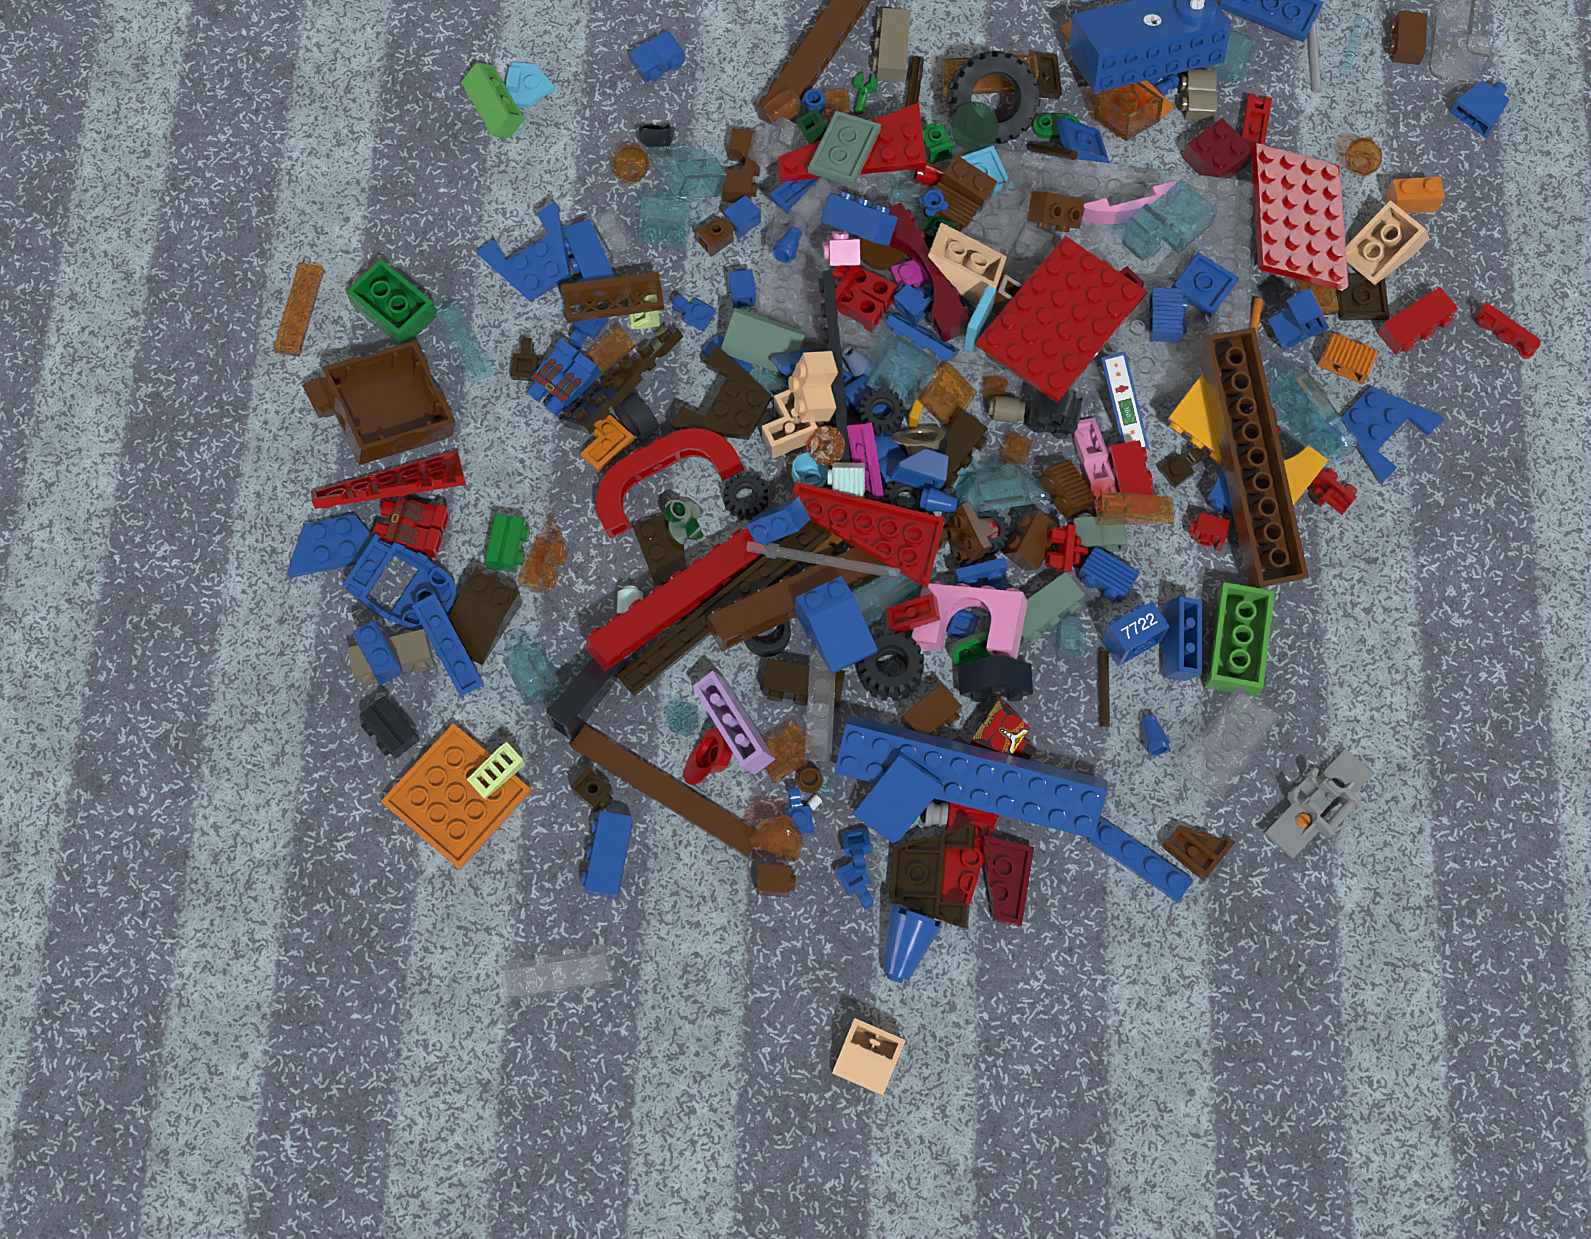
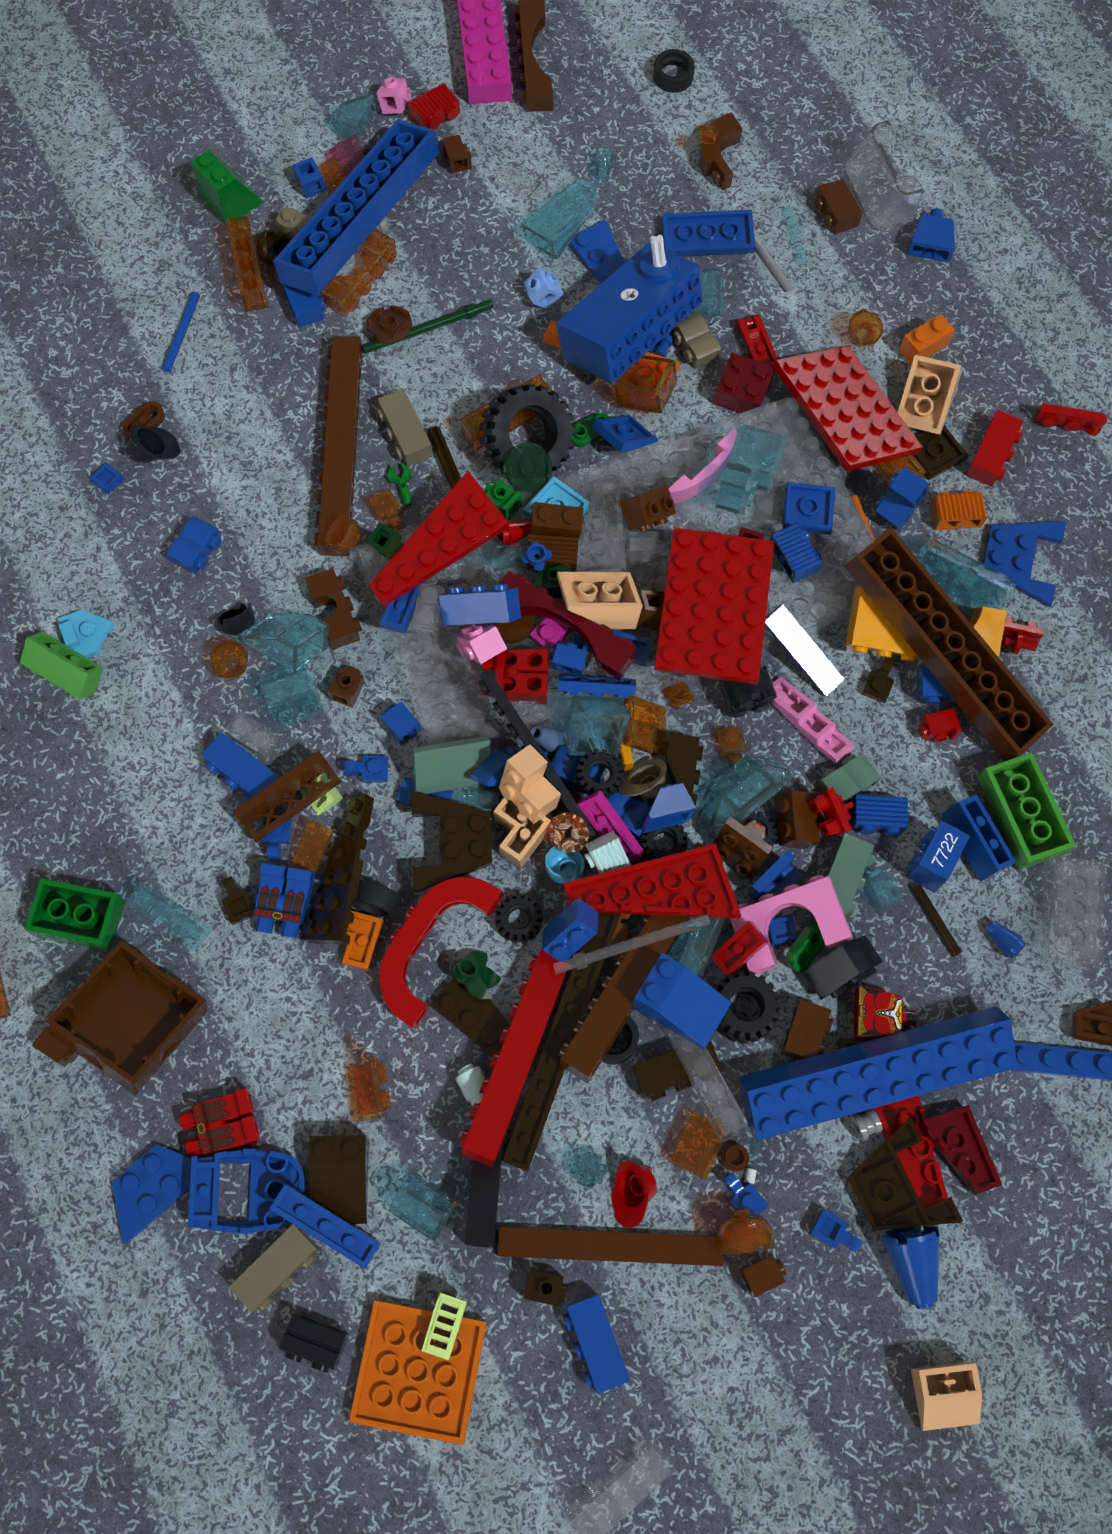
camera: 30 degrees left, 0 degrees up
red wing [311,449,466,509] -> none
blue brick [352,621,403,684] -> none
blue wing [476,202,572,302] -> none
green brick [484,514,530,573] -> none
lavender brick [692,671,775,775] -> none
blue panel [724,195,761,238] -> none
clear brick [748,117,800,167] -> none
blue cone [773,226,802,263] -> none
blue cone [802,89,826,115] -> none
sand green tile [808,111,881,187] -> none
blue plate [842,827,872,873] -> none
blue tile [853,753,944,845] -> none
blue cone [920,487,959,513] -> none
medium azure tile [963,285,997,353] -> none
dark tan brick [988,396,1025,423] -> none
dark brown bar [1028,142,1078,160] -> none
dark brown plate [1032,52,1062,99] -> none
reddish brown brick [1038,459,1096,519] -> none
clear orange slope [1096,492,1174,526] -> none
red brick [1107,440,1159,523] -> none

